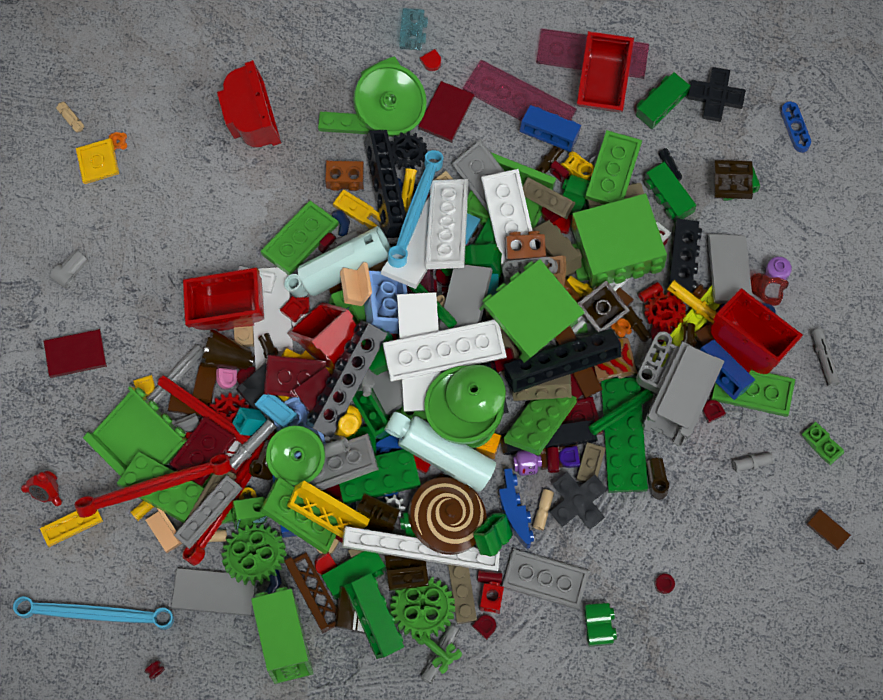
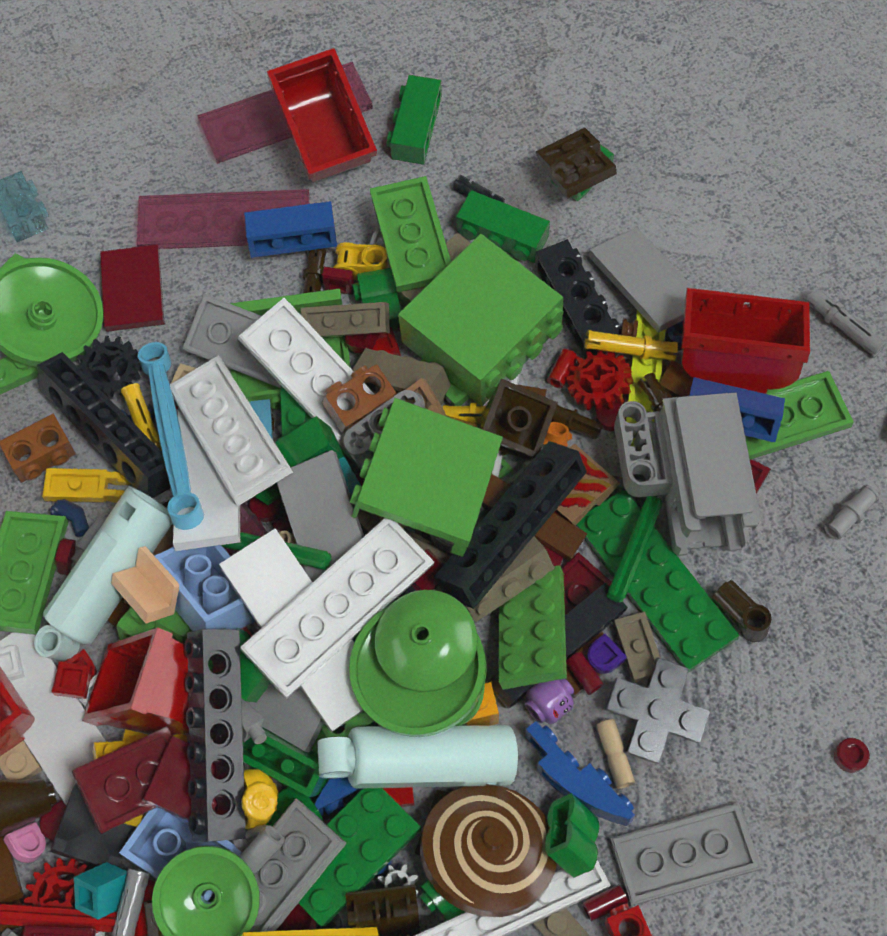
camera: 30 degrees left, 5 degrees down
medium azure tile [255,394,297,428] -> none
dark brown pin [258,333,279,358] -> none
red tile [420,49,441,71] -> none
green brick [584,603,617,647] -> none
black plate [688,67,746,122] -> none
clear red piece [750,273,789,306] -> none
medium lavender head [765,256,792,284] -> none
blue beam [781,101,811,153] -> none

